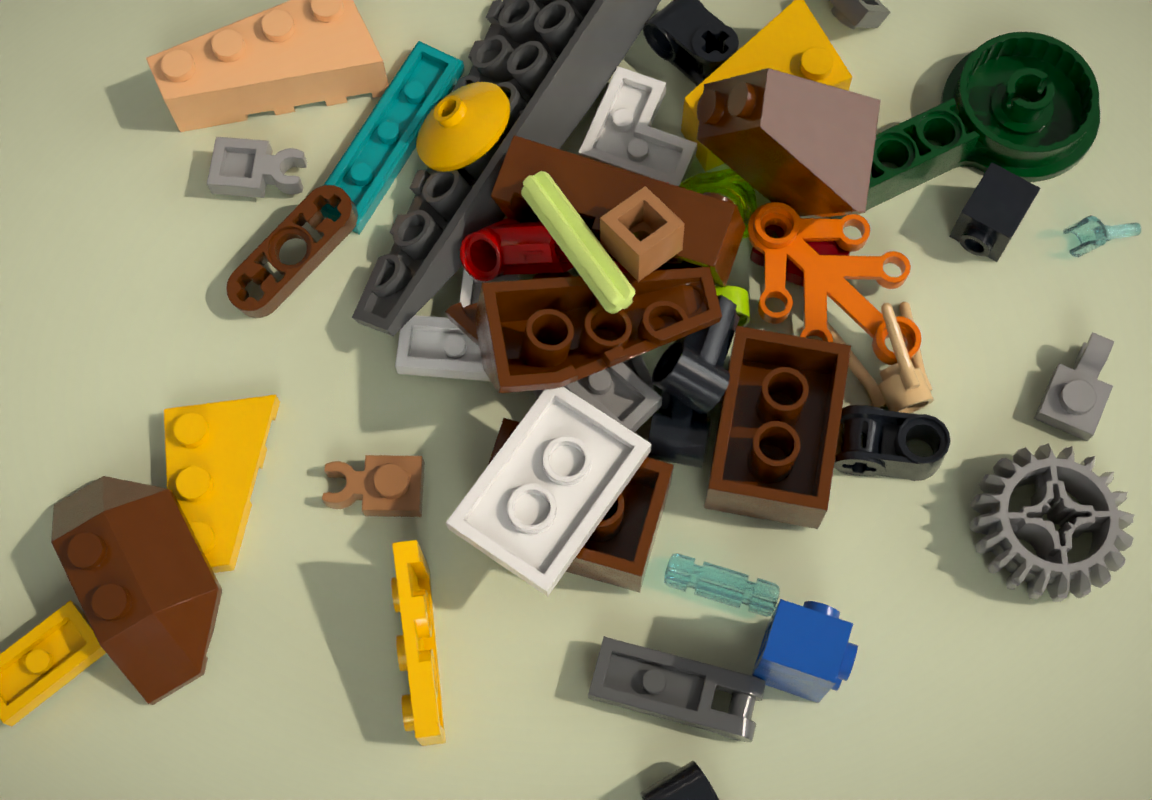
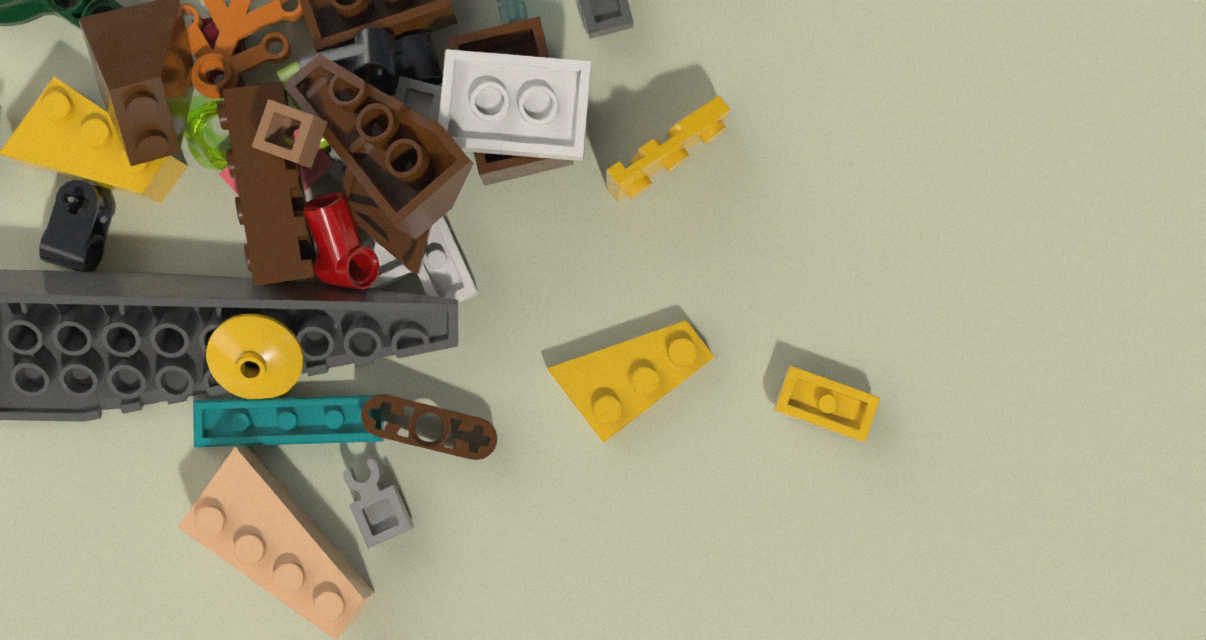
camera: 120 degrees left, 15 degrees up
reddish brown wedge [51,476,222,705] -> none
medium nougat plate [322,455,425,517] -> none
yellowish green axle [521,171,635,314] -> none
white plate [578,66,697,187] -> none

